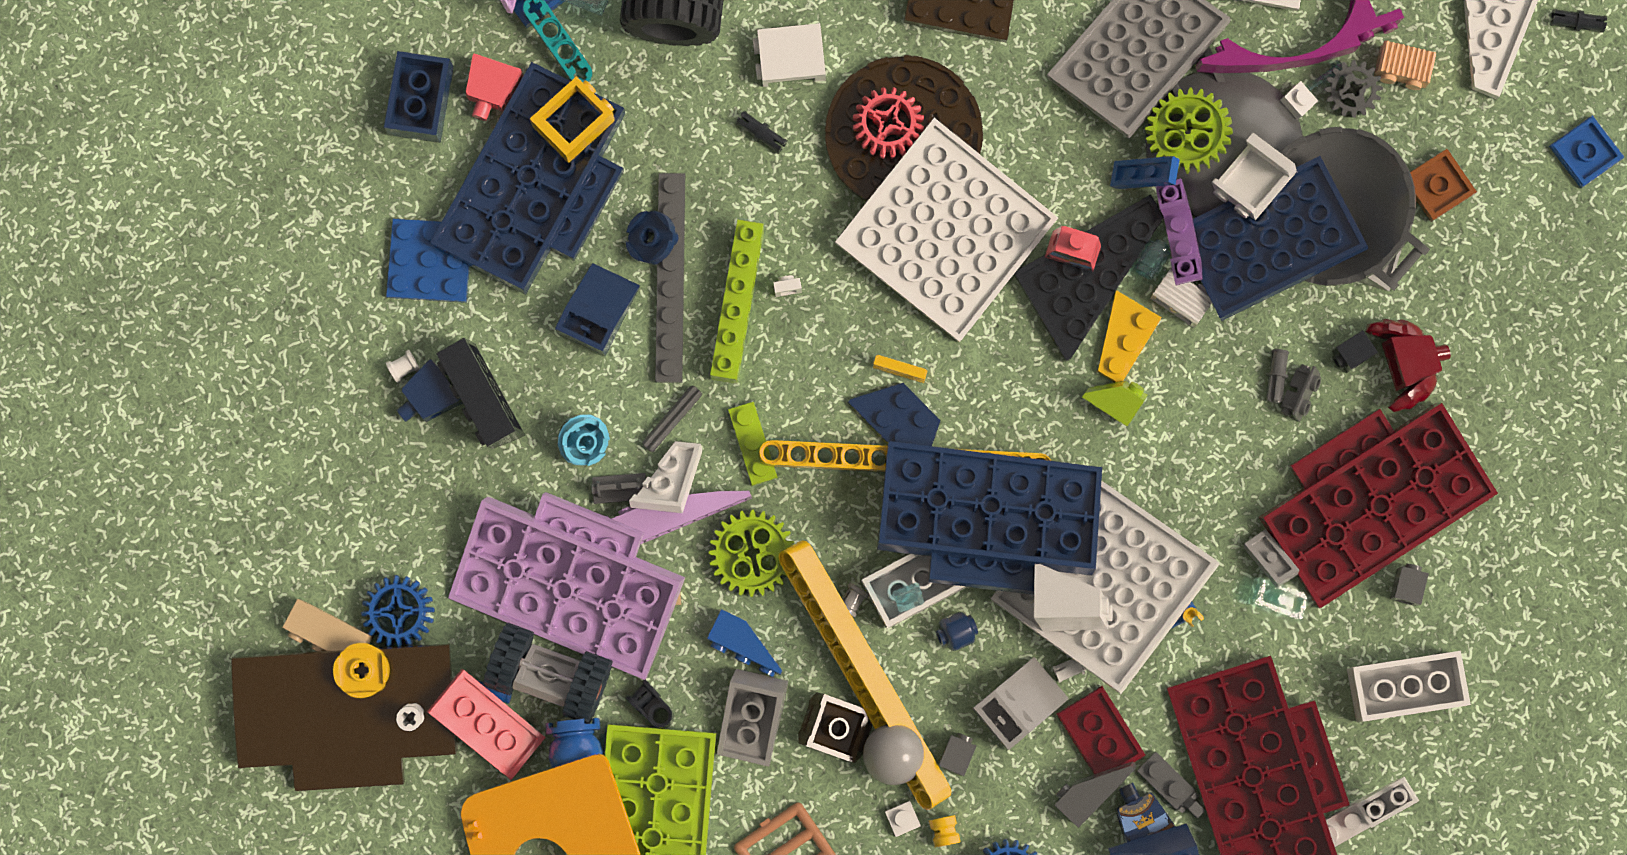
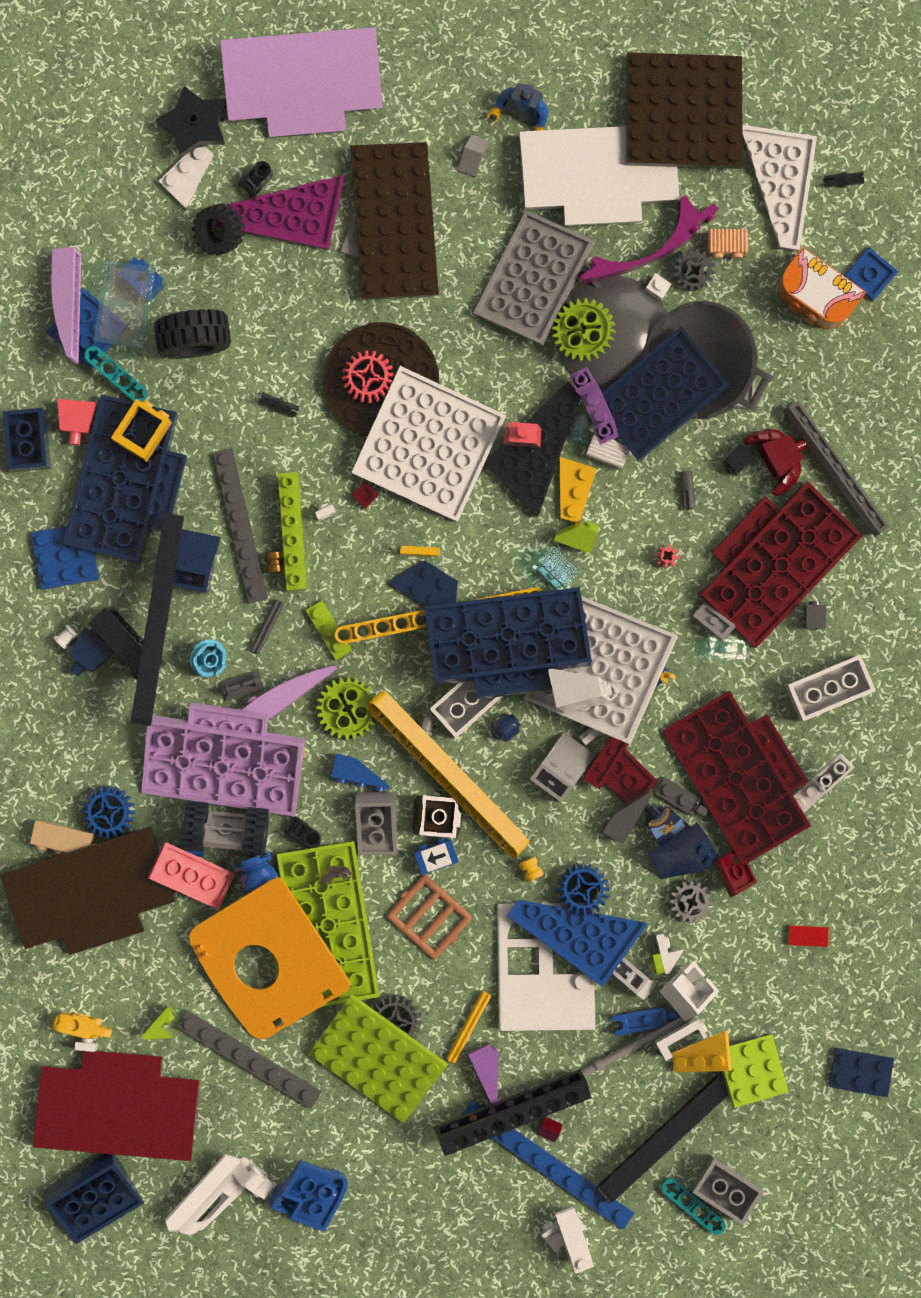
camera: 15 degrees left, 5 degrees up
yellow plate [333,643,390,698] -> none
white bush [396,703,424,731] -> none
dark blue plate [626,211,679,265] -> none
white wing [629,441,702,513] -> none
white panel [753,23,826,87] -> none
light grey piece [863,724,924,785] -> none
white plate [885,801,921,837] -> none
clear light blue slope [892,582,924,612] -> none
dark grey brick [938,733,976,776] -> none
blue plate [1110,156,1180,189] -> none
white panel [1212,133,1297,220] -> none
dark grey hinge [1280,364,1321,422] -> none
dark orange plate [1410,149,1477,222] -> none
none -> black beam [131,513,184,726]
none -> pearl gold wheel [265,552,285,573]
none -> arm [321,866,351,885]
none -> dark red plate [351,482,379,509]
none -> brick [414,837,459,875]
none -> clear light blue brick [532,546,581,590]
none -> dark red plate [583,736,628,790]
none -> coral gear [655,544,680,569]
none -> brick [778,247,866,329]
none -> dark grey plate [784,401,889,537]

